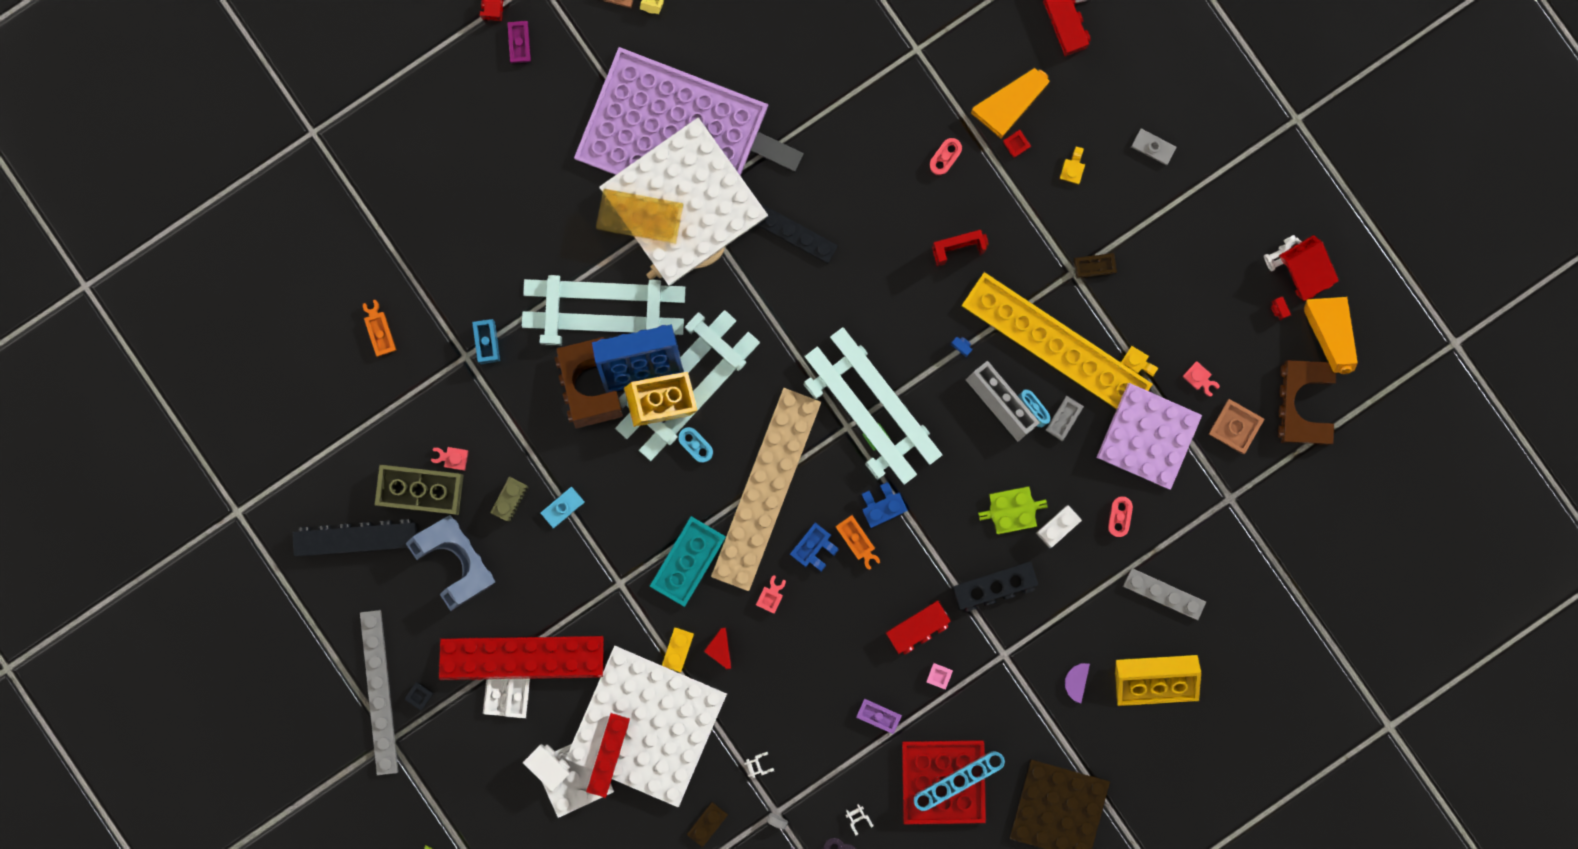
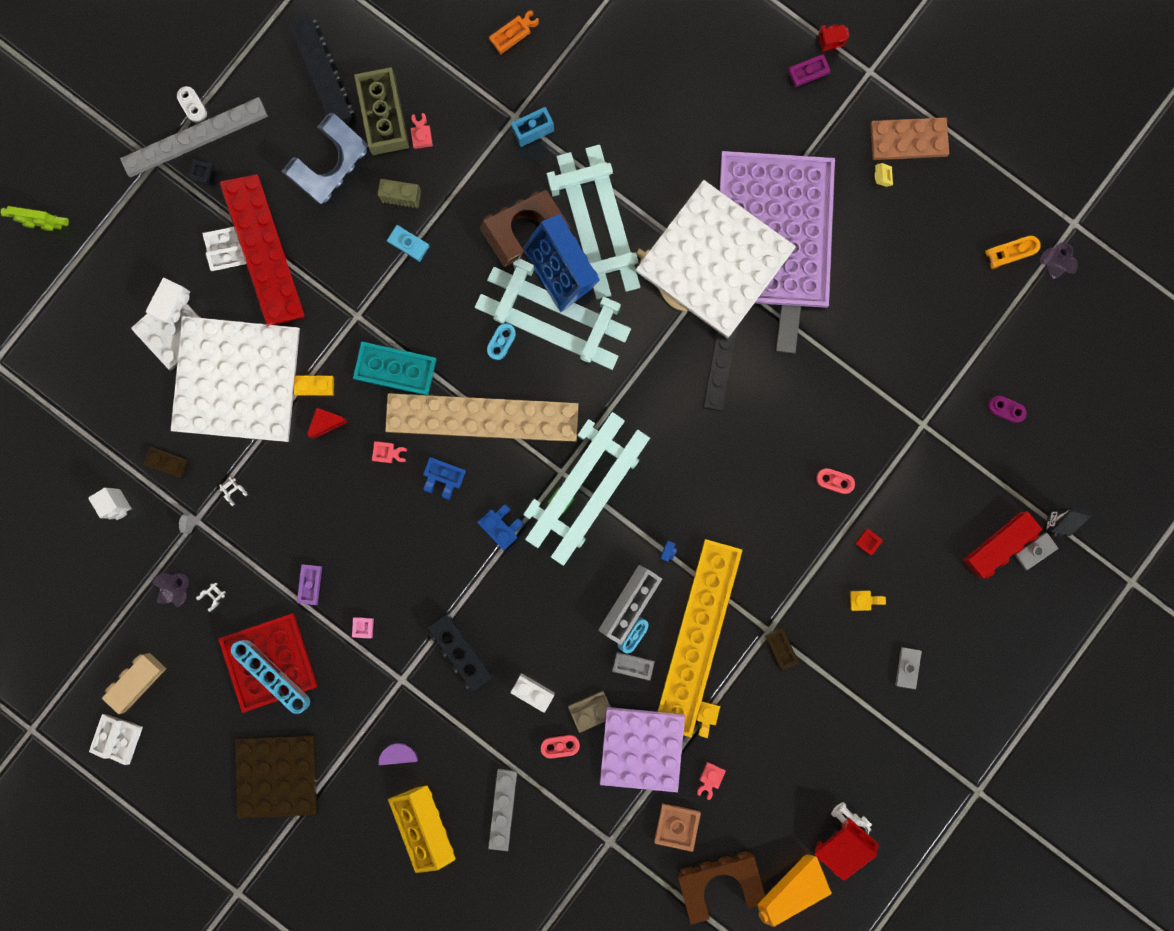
camera: 65 degrees right, 0 degrees up
red plate [586,713,630,798] -> none
clear yellow plate [596,189,684,244] -> none
yellow brick [624,372,698,427] -> none
orange plate [835,515,880,570] -> none
red brick [886,601,951,655] -> none
red panel [932,230,989,267] -> none
light orange slope [971,68,1050,139] -> none
lime plate [978,486,1048,534] -> none
red plate [1271,296,1291,320] -> none
none -> white plate [177,86,207,123]
none -> dark tan plate [568,690,611,733]

